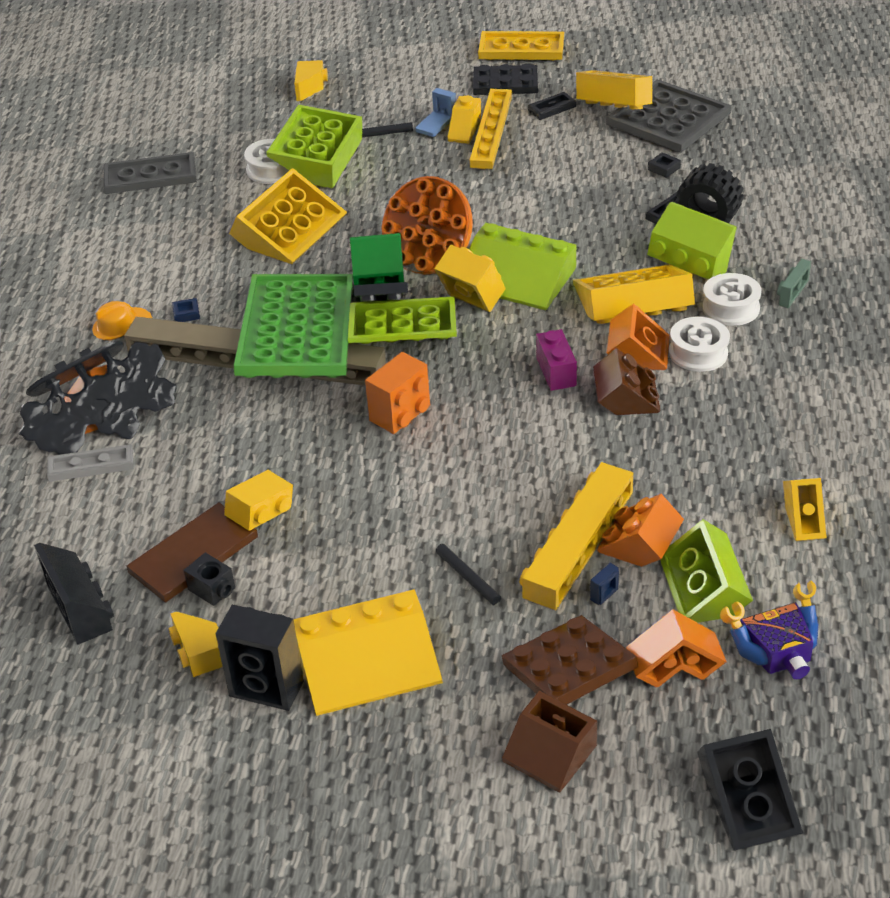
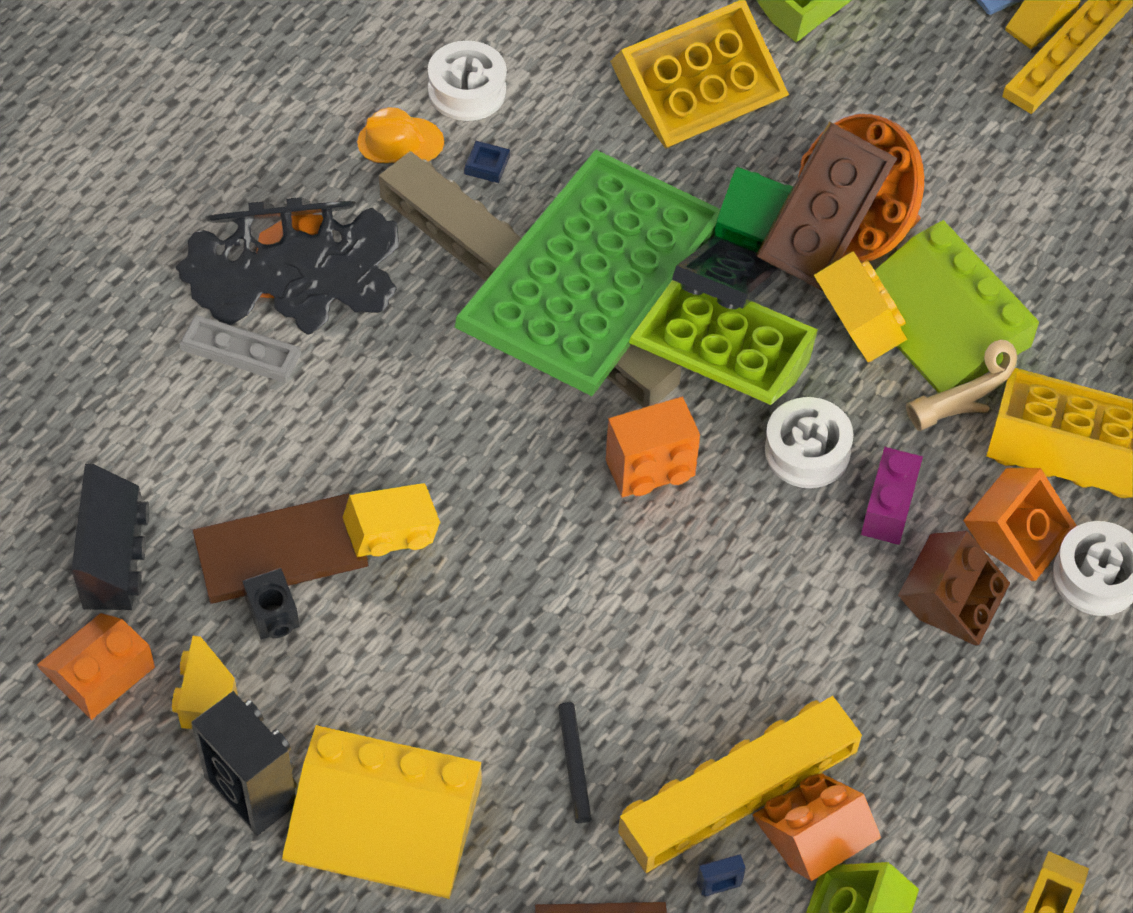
camera: 25 degrees right, 15 degrees up
none -> orange slope [37,613,155,720]
none -> white wheel [428,41,507,121]
none -> reddish brown tile [756,121,897,291]
none -> white wheel [765,397,853,488]
none -> tan plant [906,340,1017,431]

